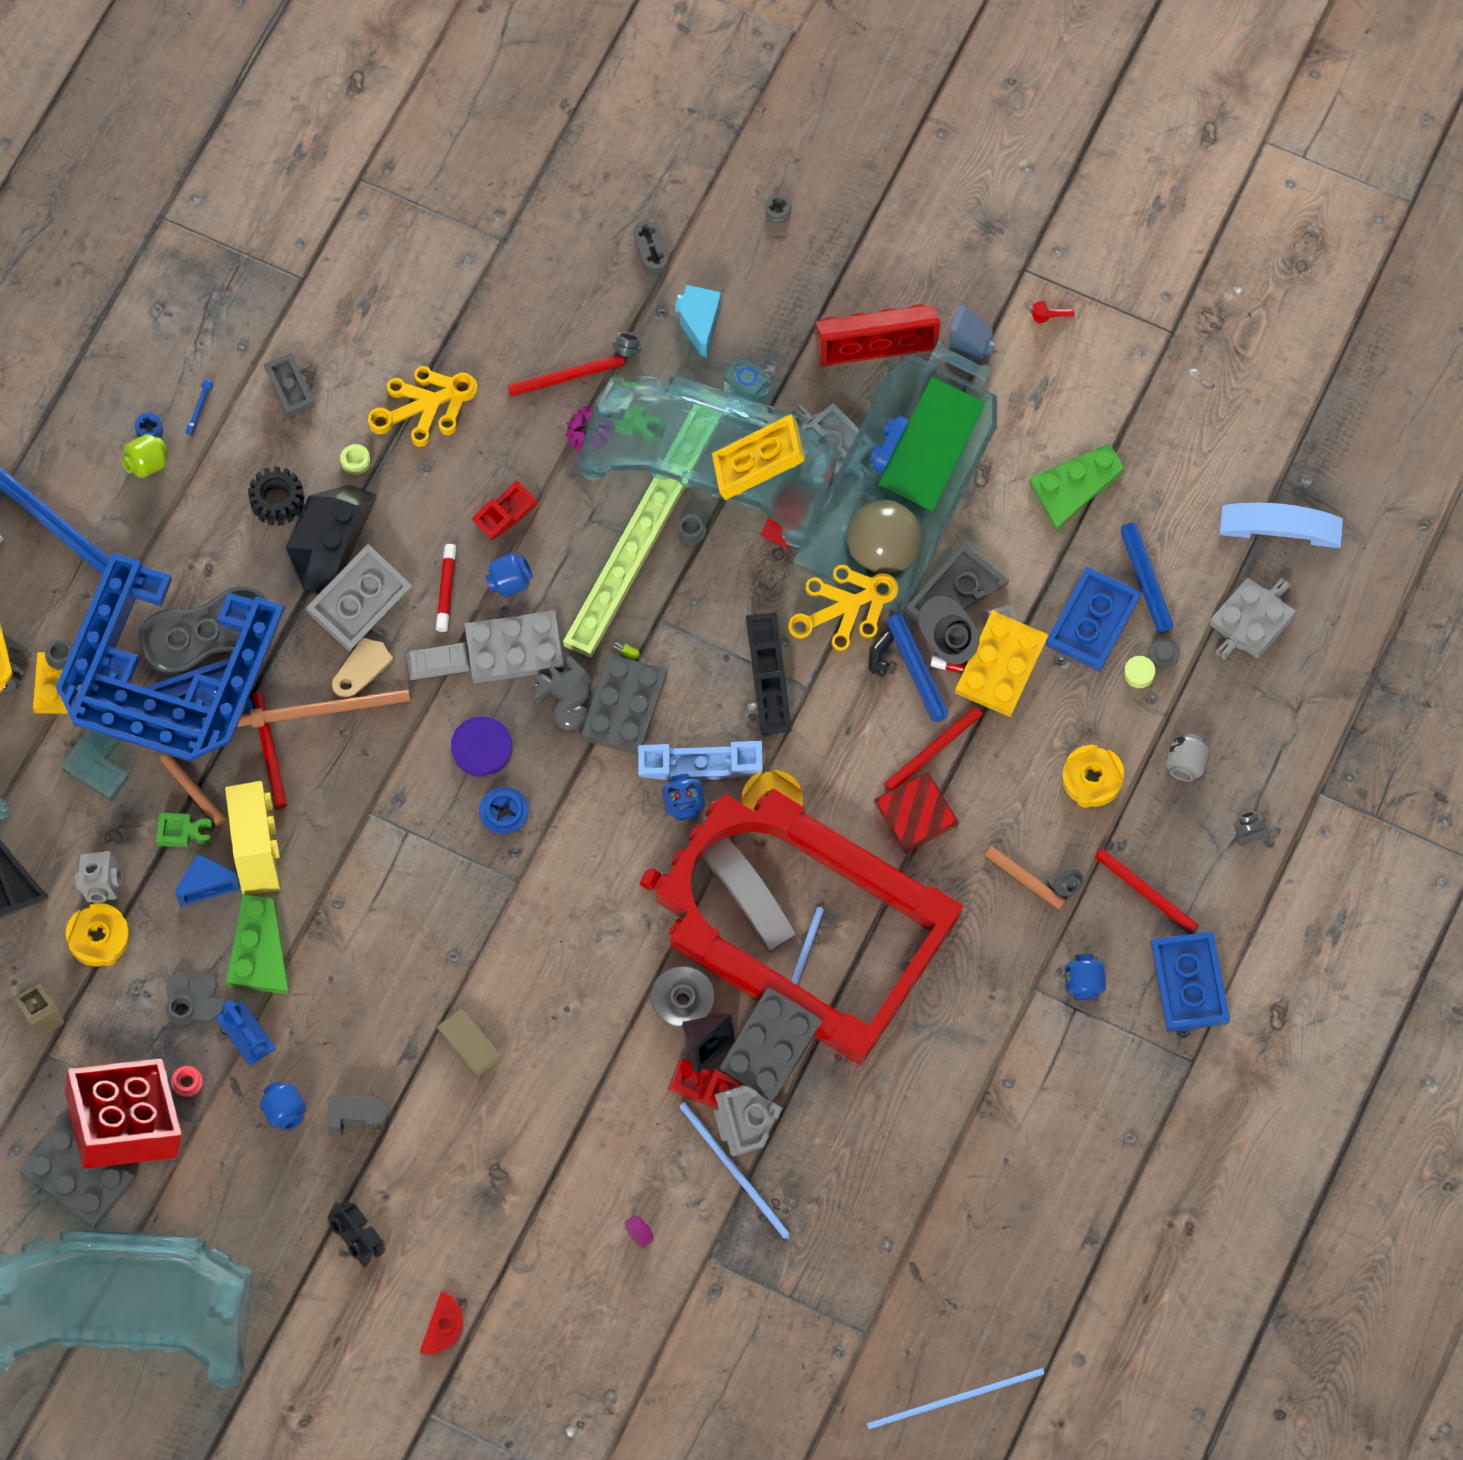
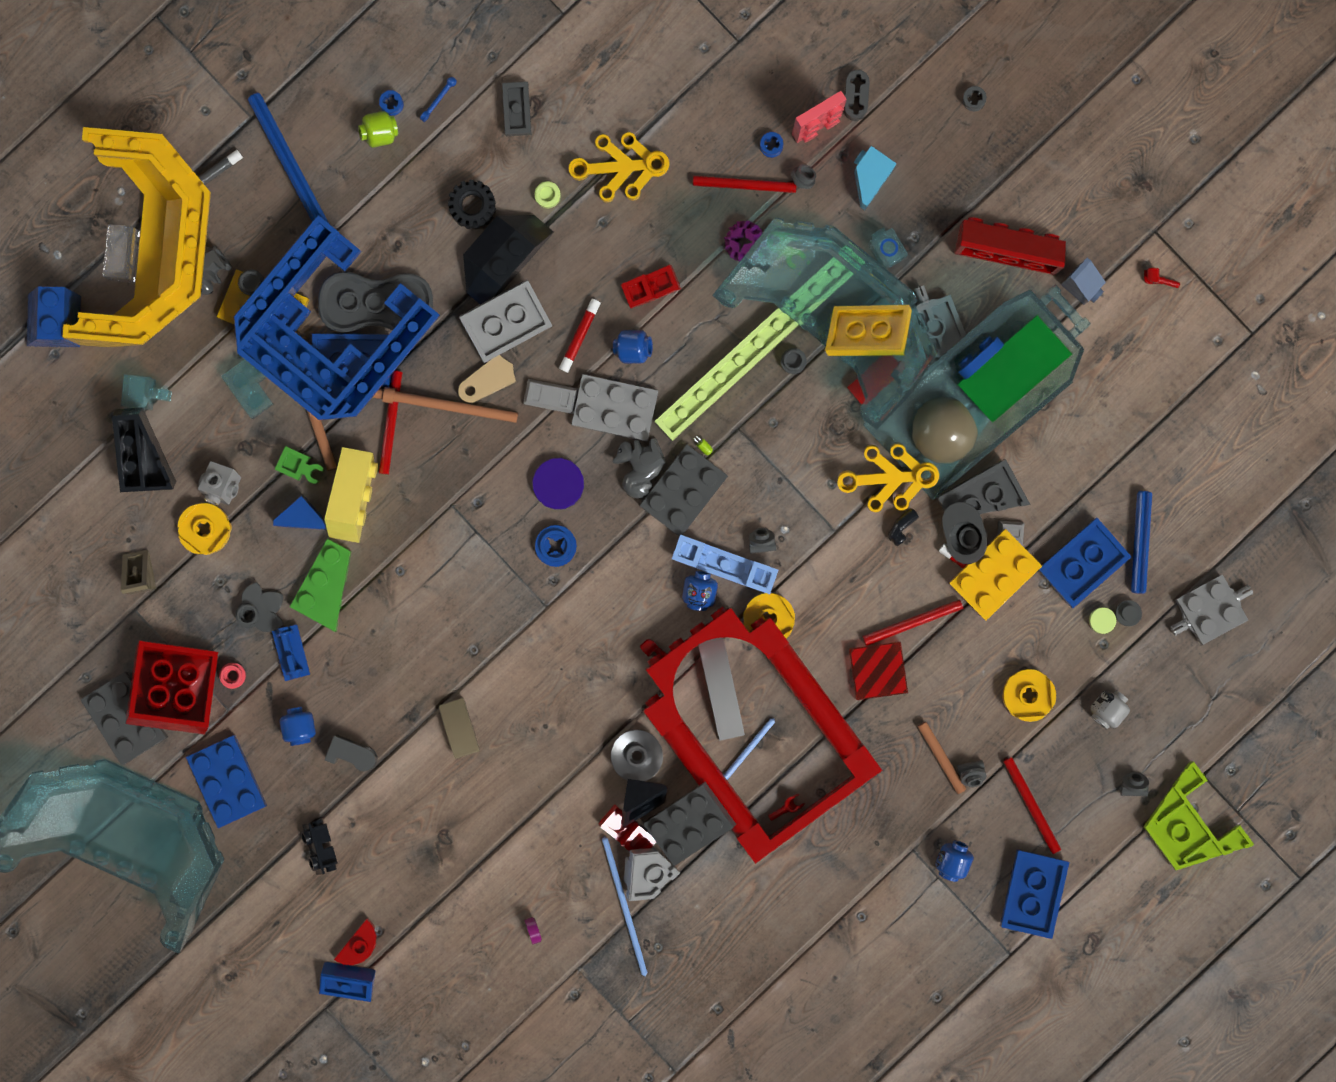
camera: 25 degrees right, 20 degrees up
black slope [746,612,792,735] -> none
blue axle [886,613,949,722] -> none
bright green wing [1029,443,1124,532] -> none
light blue slope [1219,503,1343,548] -> none
none -> blue plate [186,735,267,828]
none -> blue slope [319,962,376,1002]
none -> dark grey plate [749,528,776,554]
none -> blue bush [760,132,783,158]
none -> red hand [768,794,805,821]
none -> coral plate [792,91,847,143]
none -> lime wing [1143,761,1254,870]

